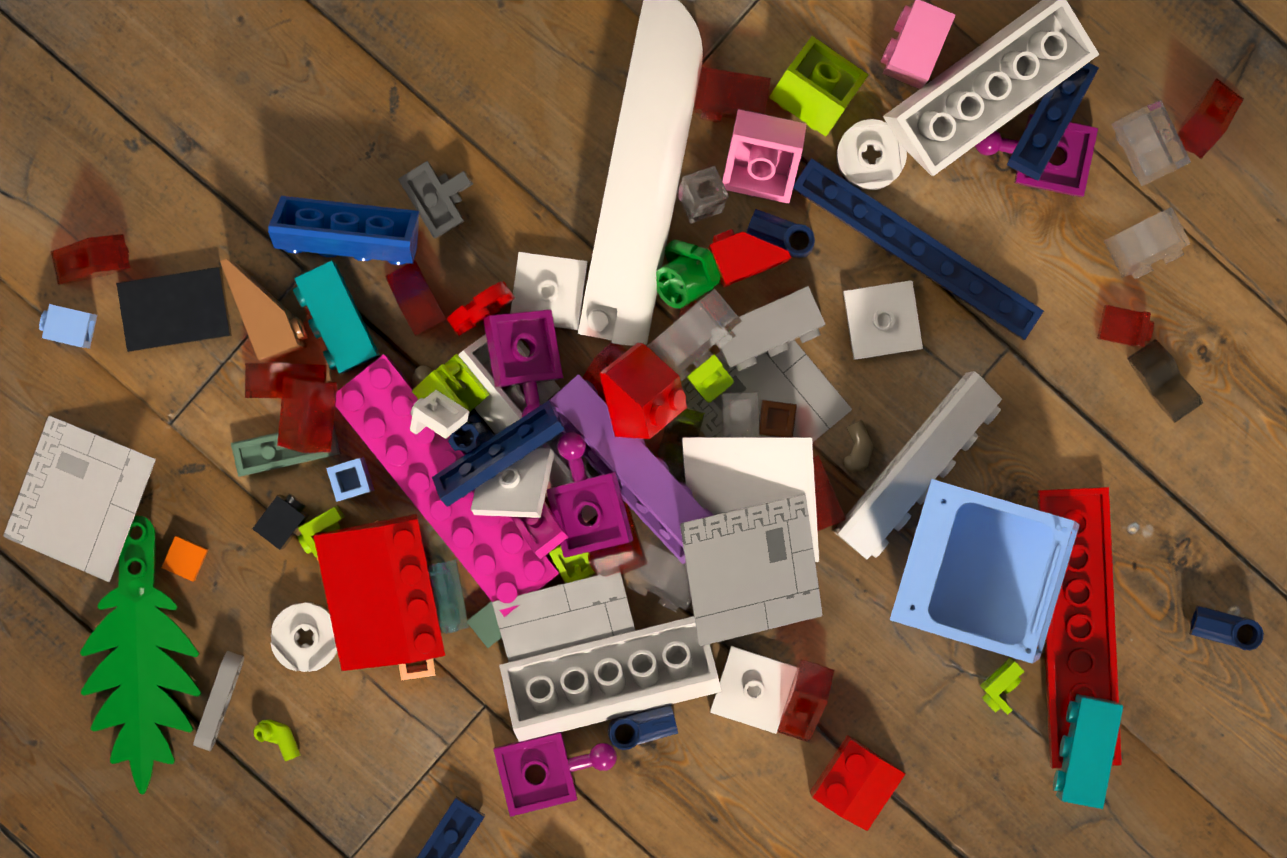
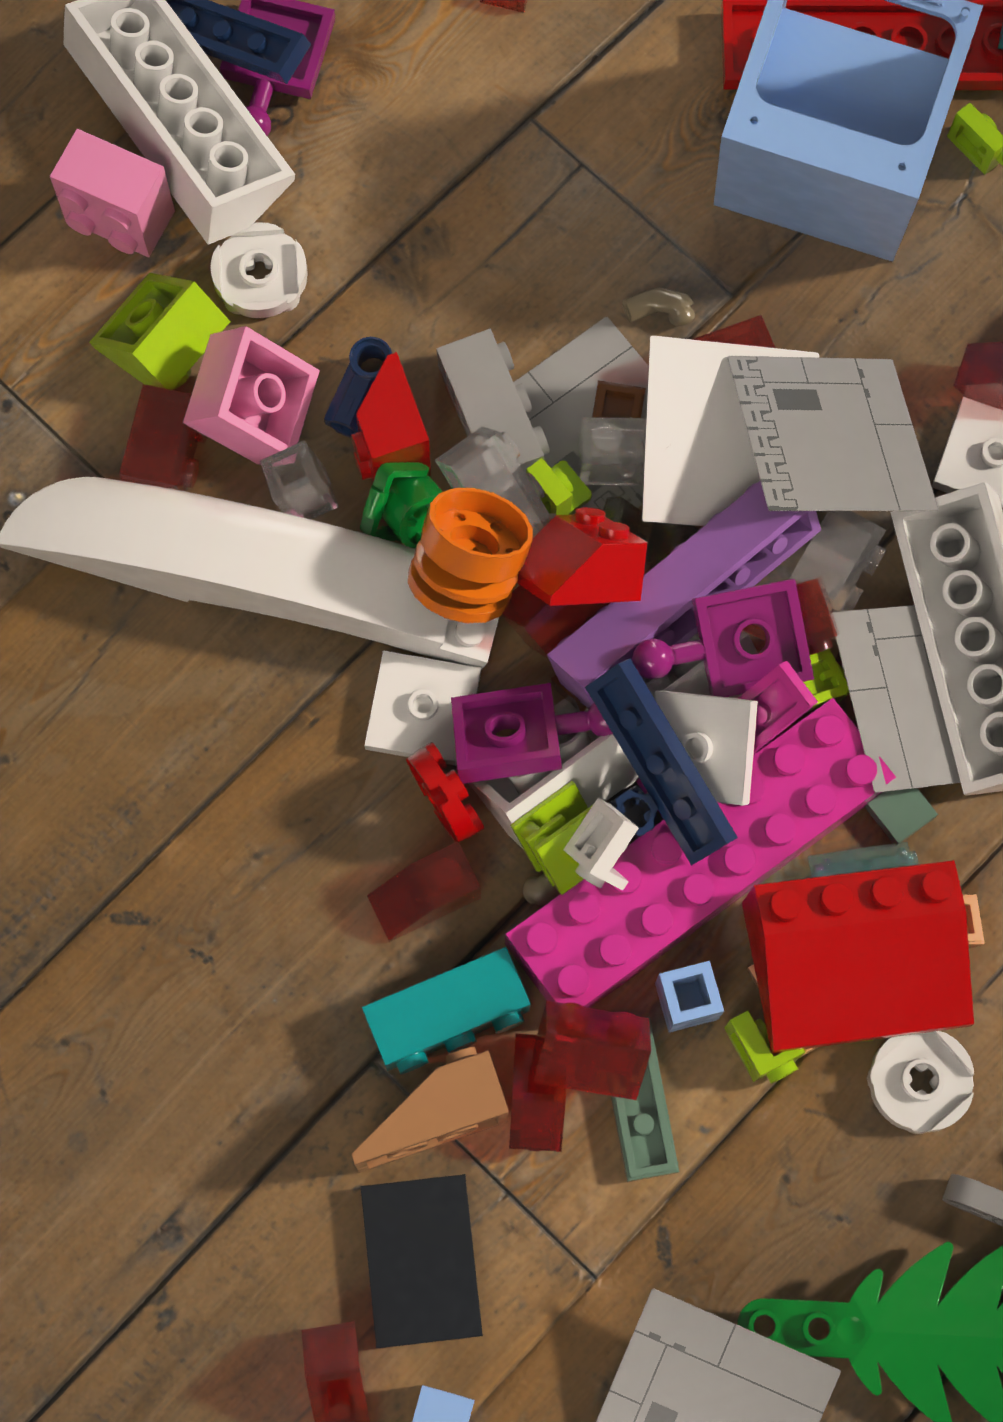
camera: 90 degrees left, 15 degrees down
orange tile [161,536,209,582] -> none
black brick [252,494,309,550] -> none
blue slope [268,196,419,265] -> none
dark grey hinge [398,161,473,239] -> none
dark blue plate [793,158,1044,340] -> none
white slope [833,371,1002,559] -> none
white plate [843,280,923,360] -> none
none -> orange wheel [407,488,533,623]

